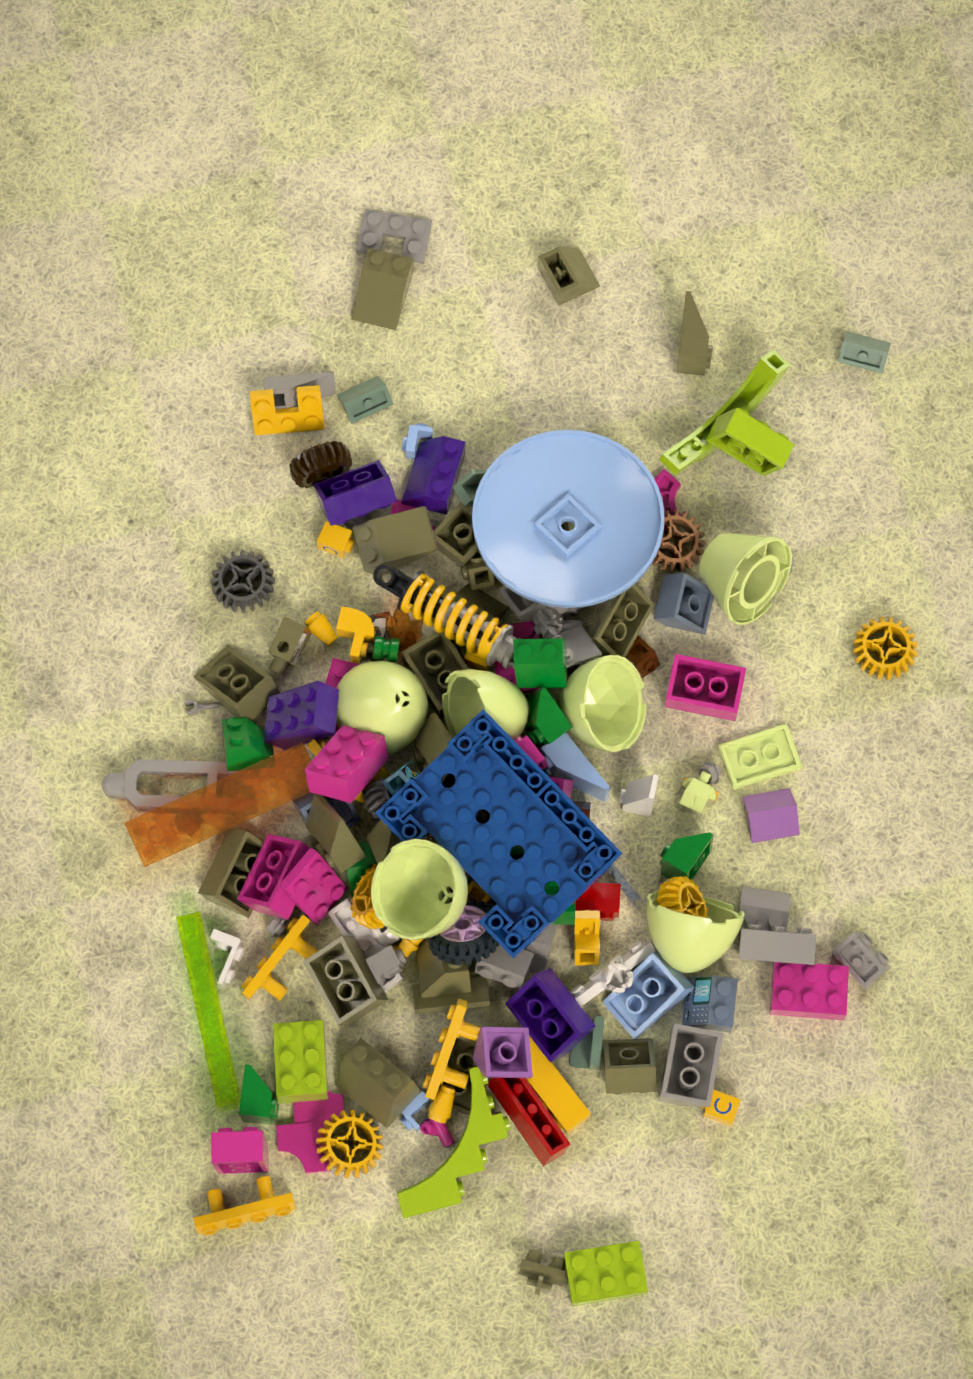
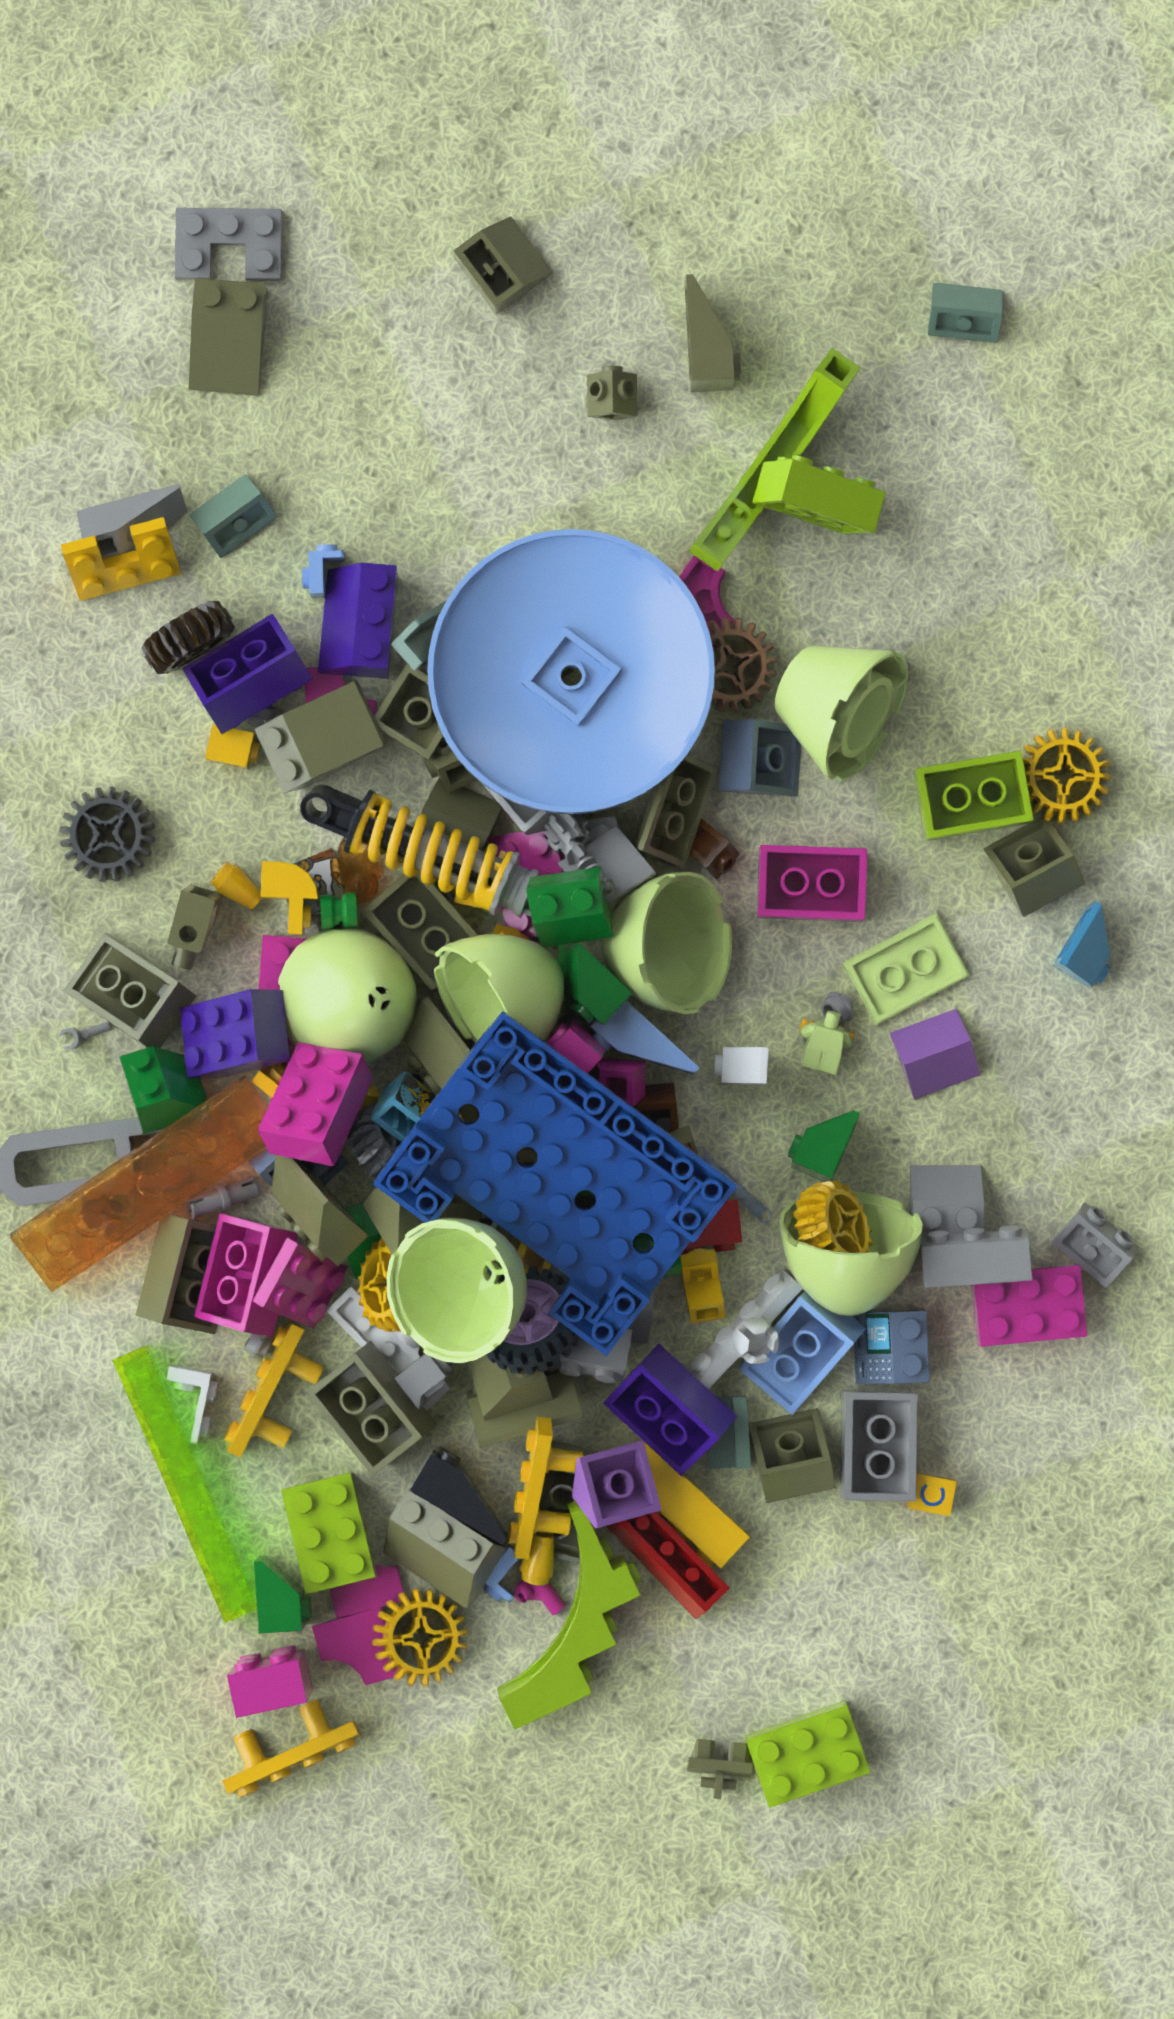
camera: 10 degrees left, 15 degrees up
none -> light grey pin [185,1176,259,1220]
none -> black slope [410,1448,508,1545]
none -> olive brick [587,366,638,420]
none -> lime brick [913,750,1034,842]
none -> olive slope [983,816,1085,917]
none -> dark azure slope [1053,901,1111,987]

